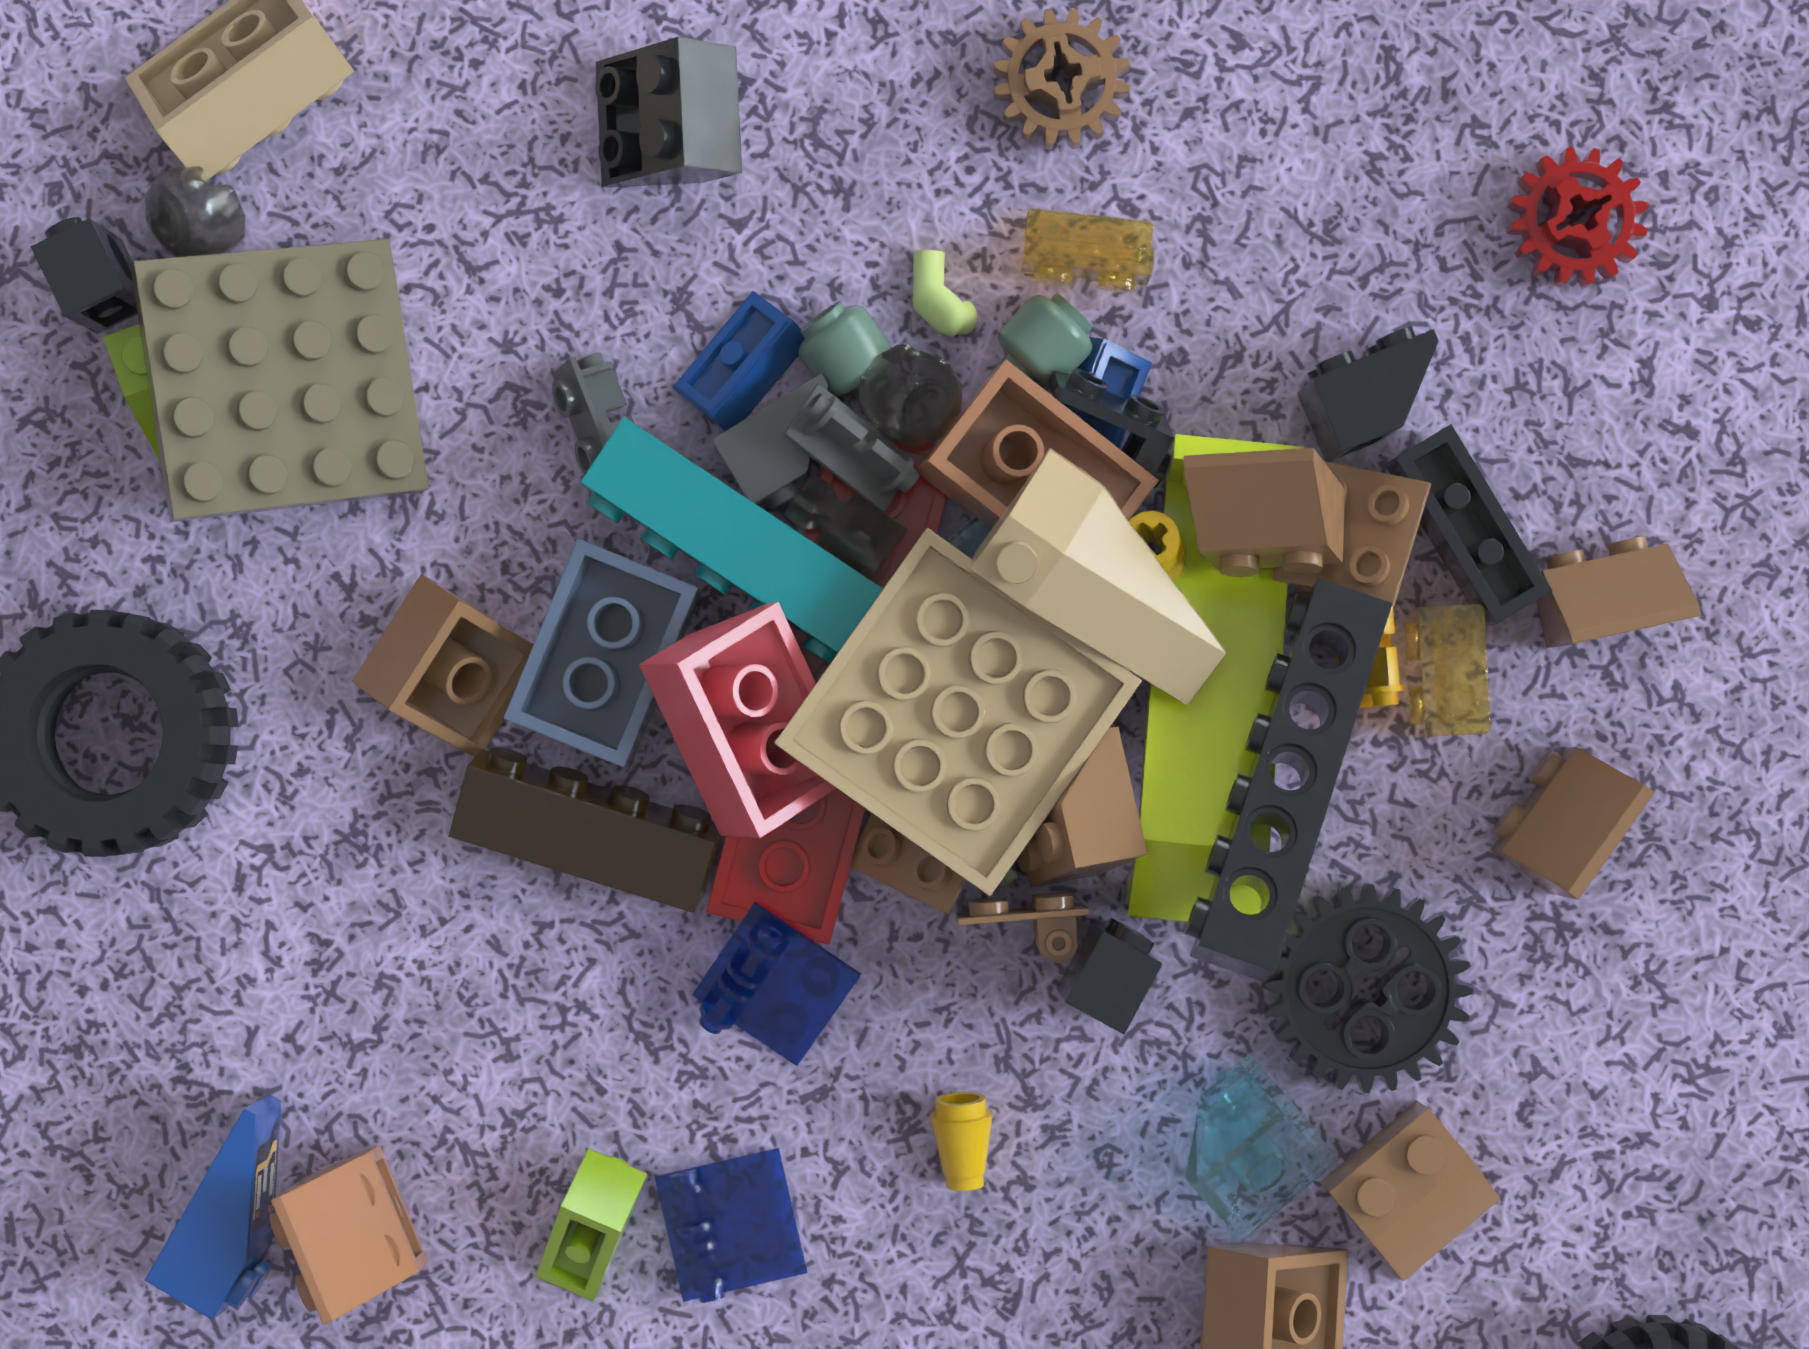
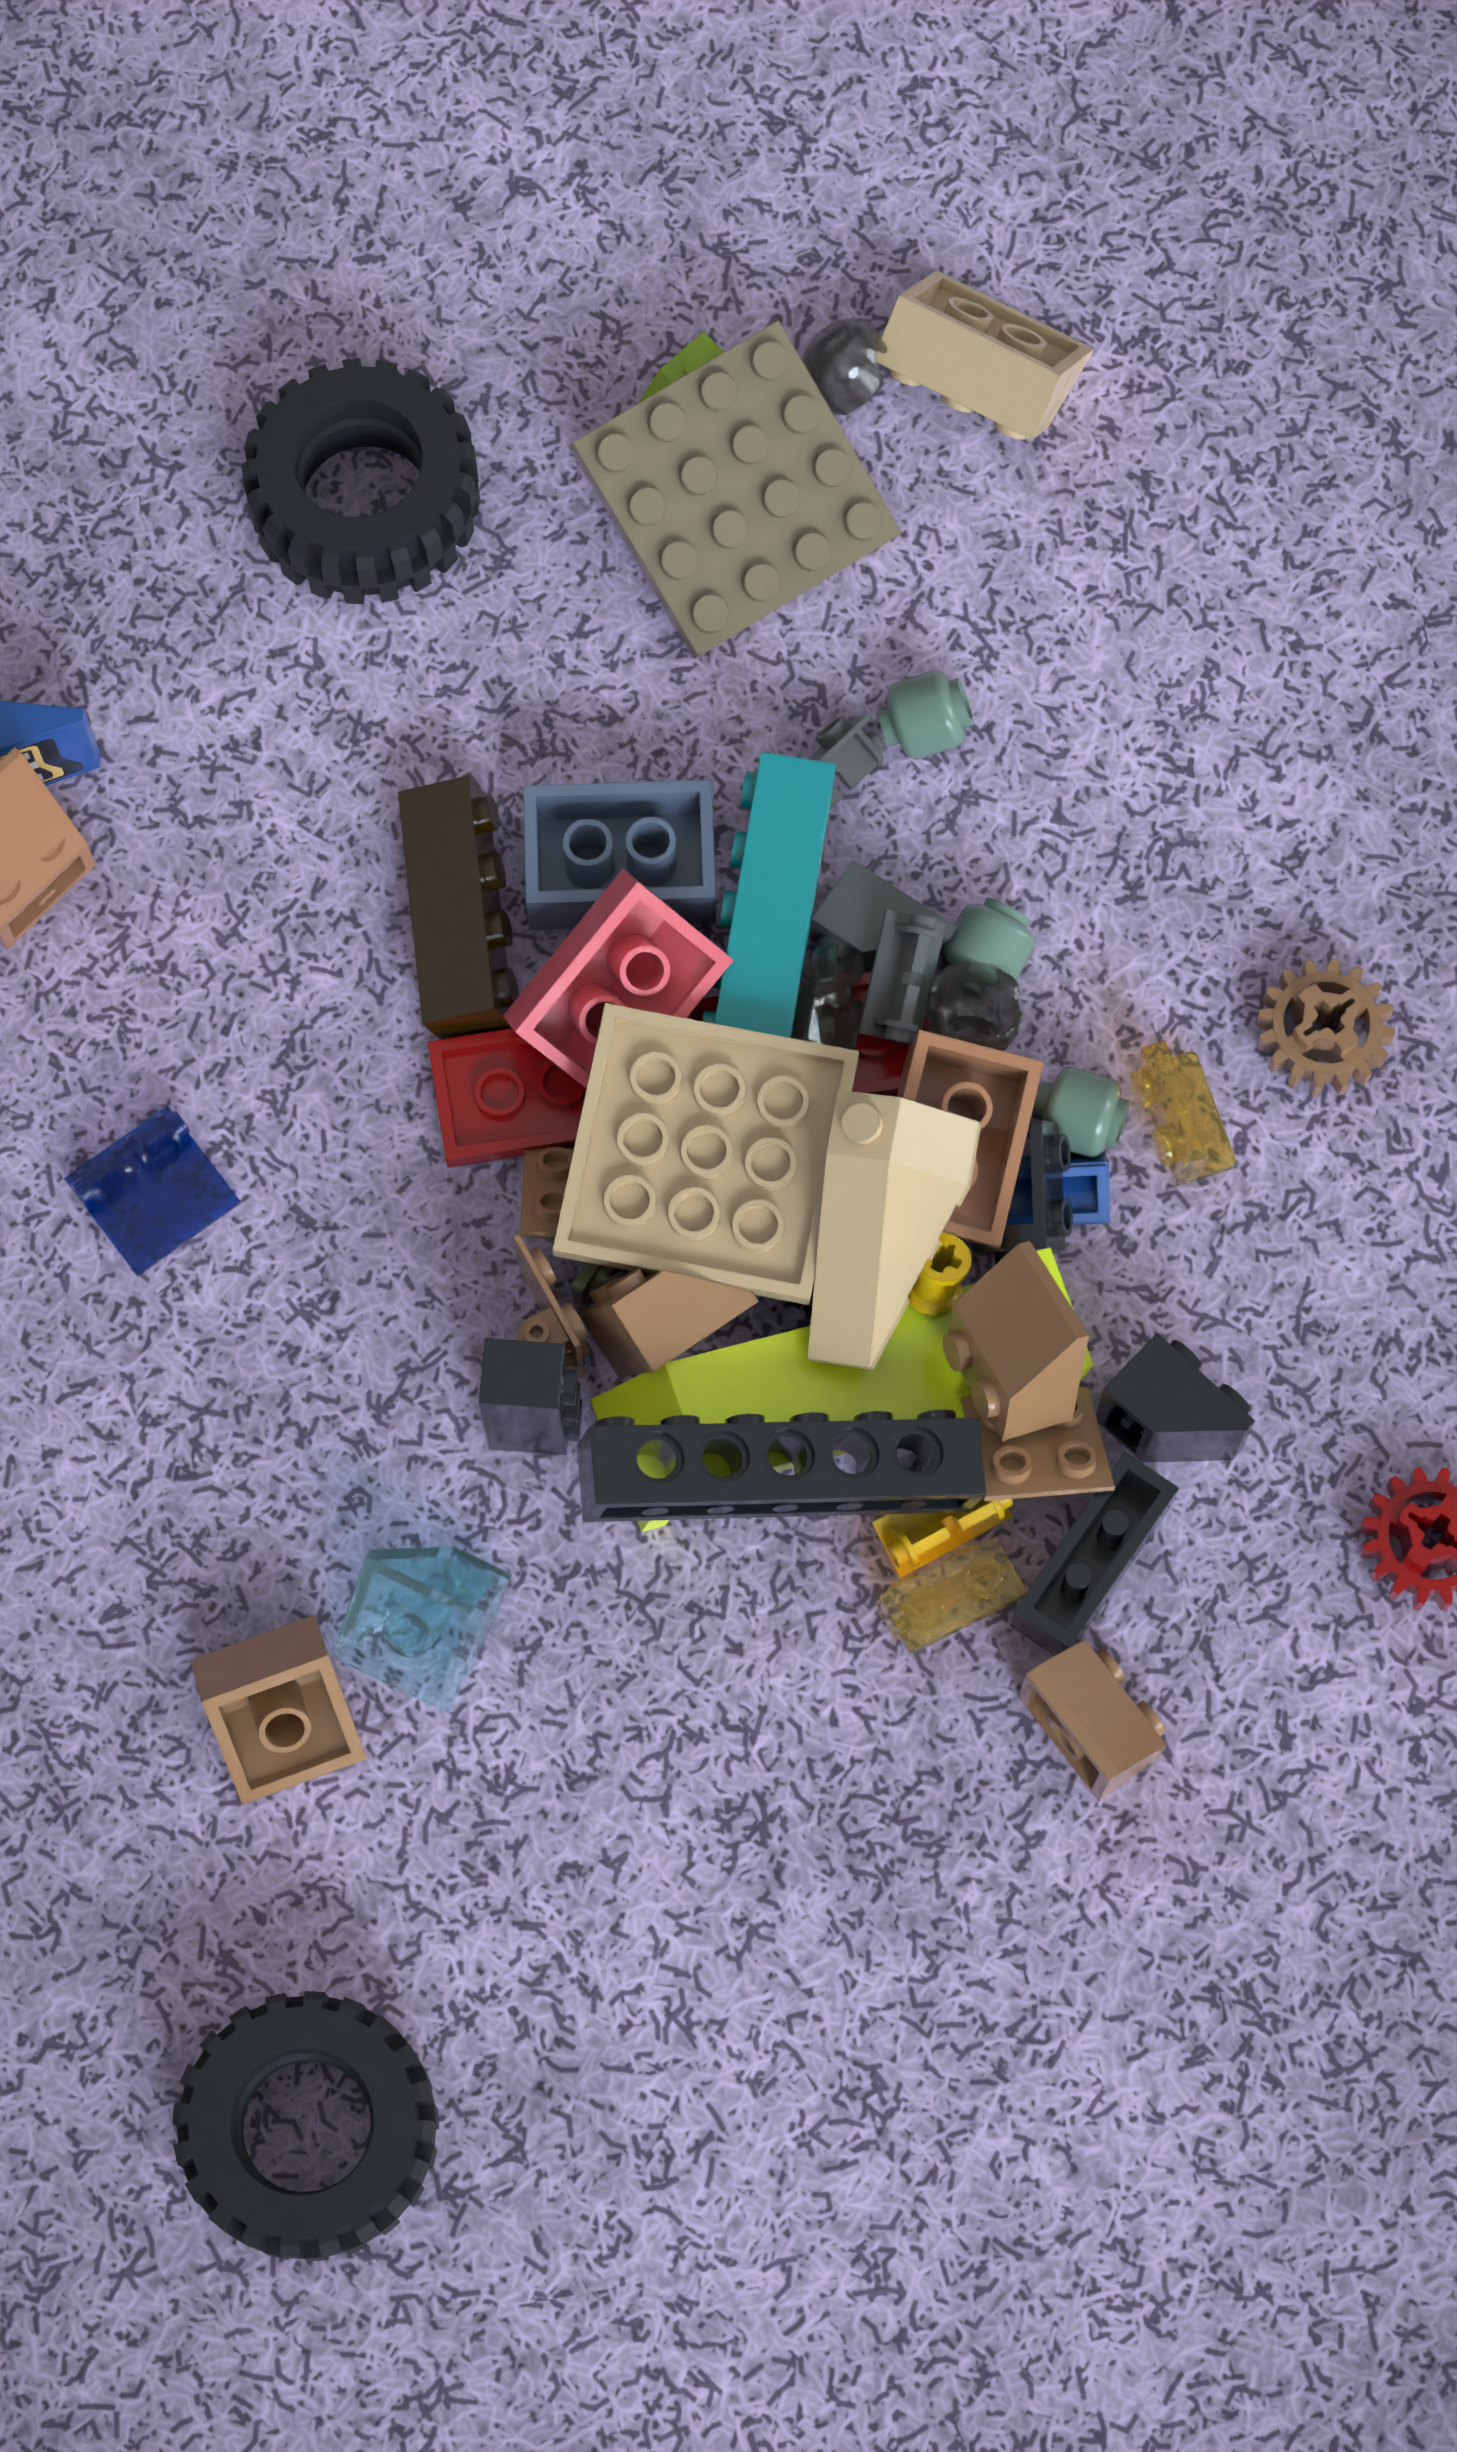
camera: 60 degrees right, 15 degrees down
black brick [30,217,138,334] -> none
medium nougat slope [352,574,534,757] -> none
lime slope [535,1148,647,1302] -> none
black slope [595,37,742,188] -> none
blue slope [672,291,804,431] -> none
clear blue hinge [692,902,862,1066] -> none
yellowish green arm [912,250,978,337] -> none
yellow cone [929,1092,993,1191] -> none
black gear [1261,883,1473,1093] -> none
medium nougat slope [1320,1100,1500,1281] -> none
medium nougat slope [1491,747,1655,900] -> none
none -> sand green head [878,670,974,760]

